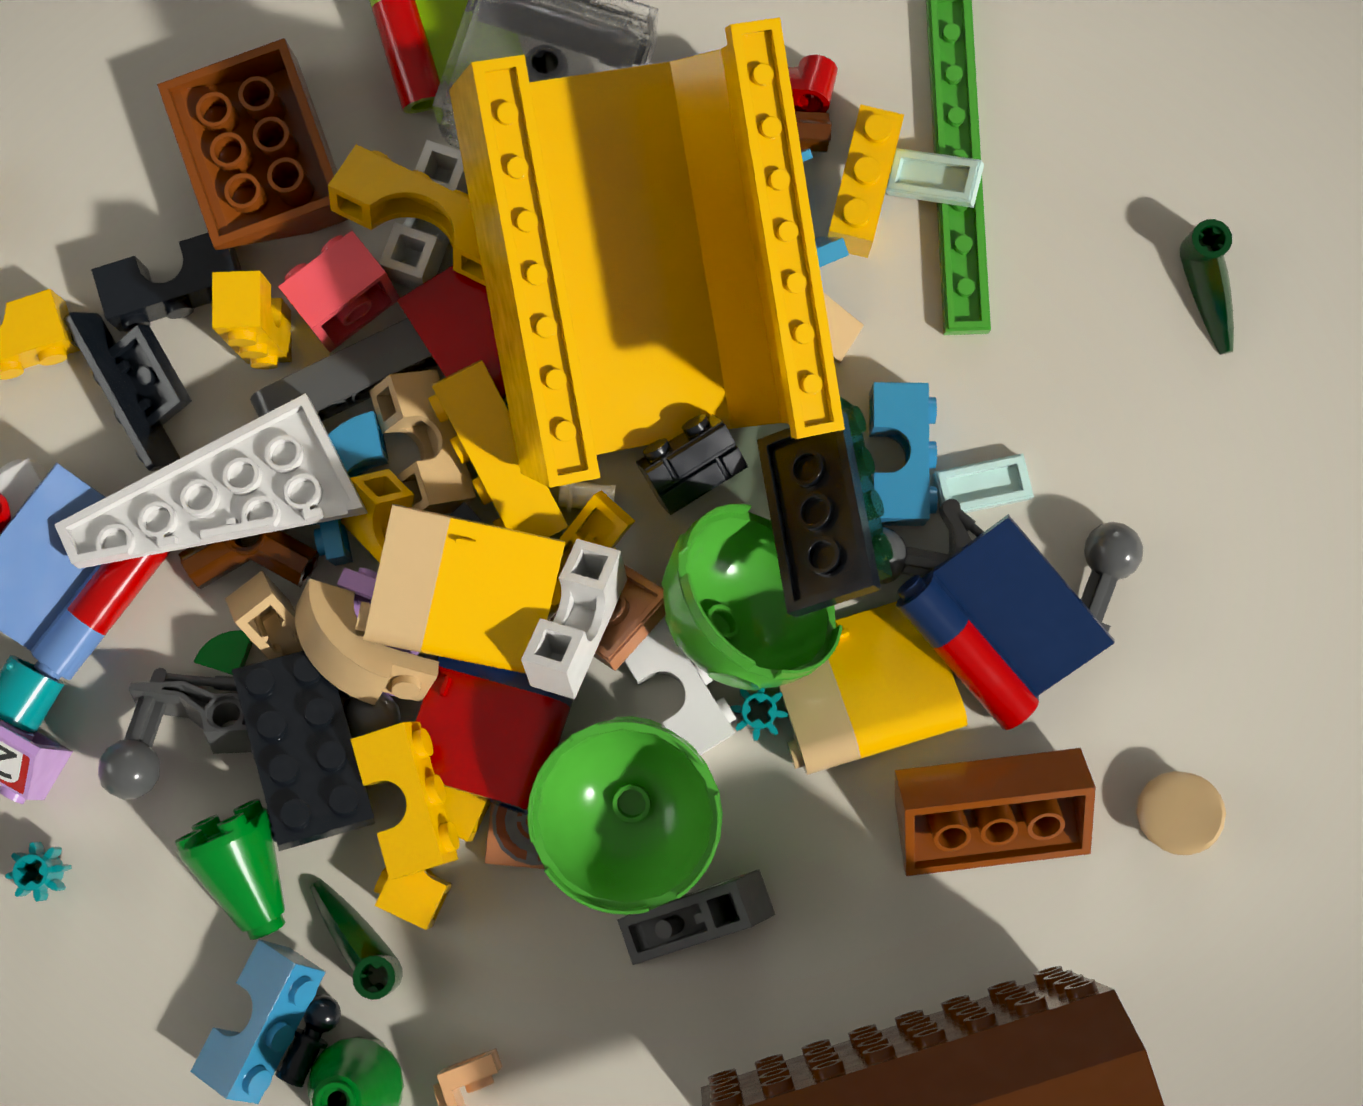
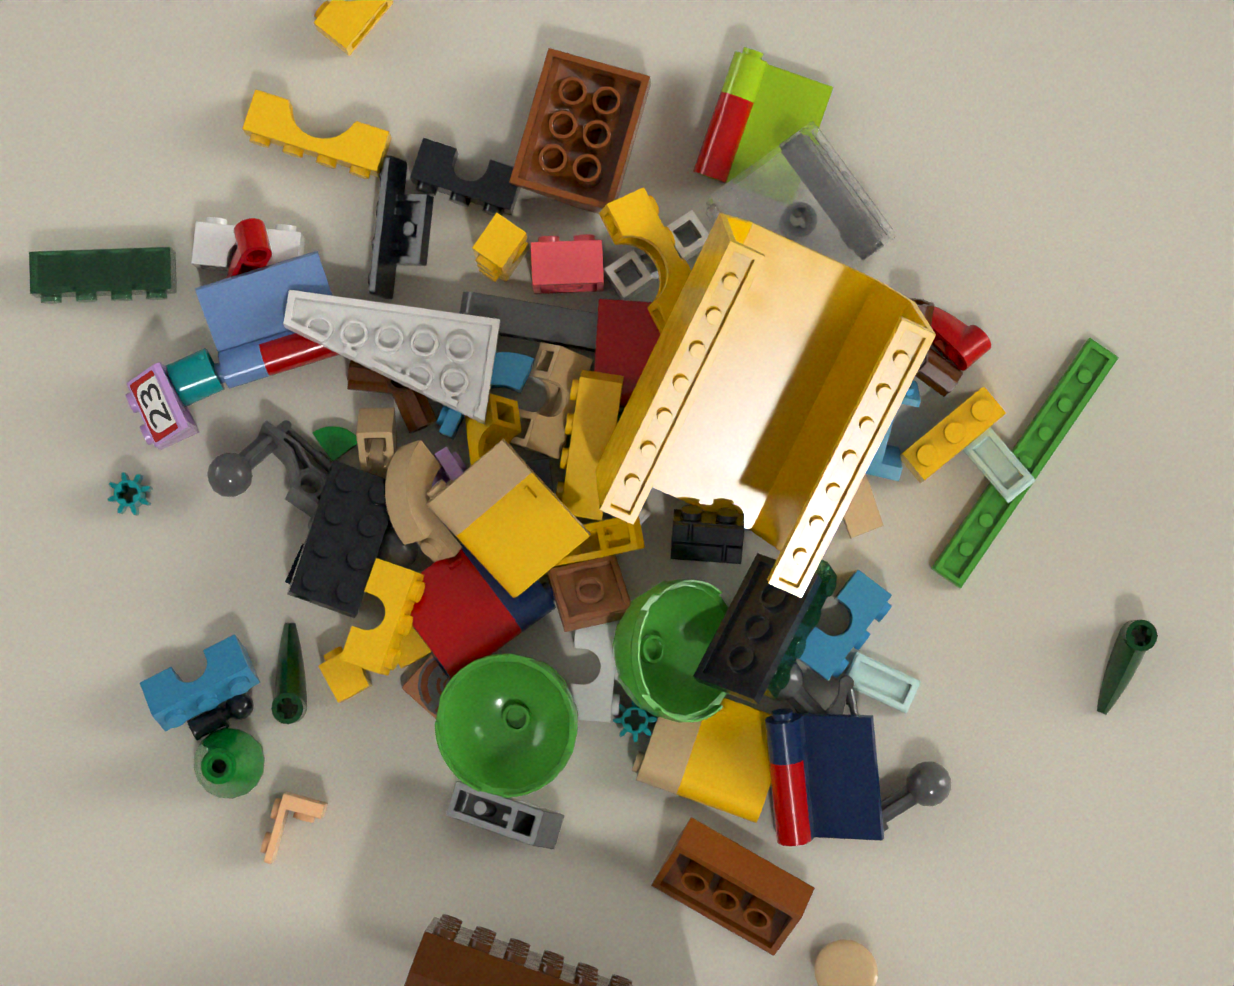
camera: 35 degrees right, 5 degrees up
green cone [175,799,286,940] -> none
white arch [521,539,627,699] -> none

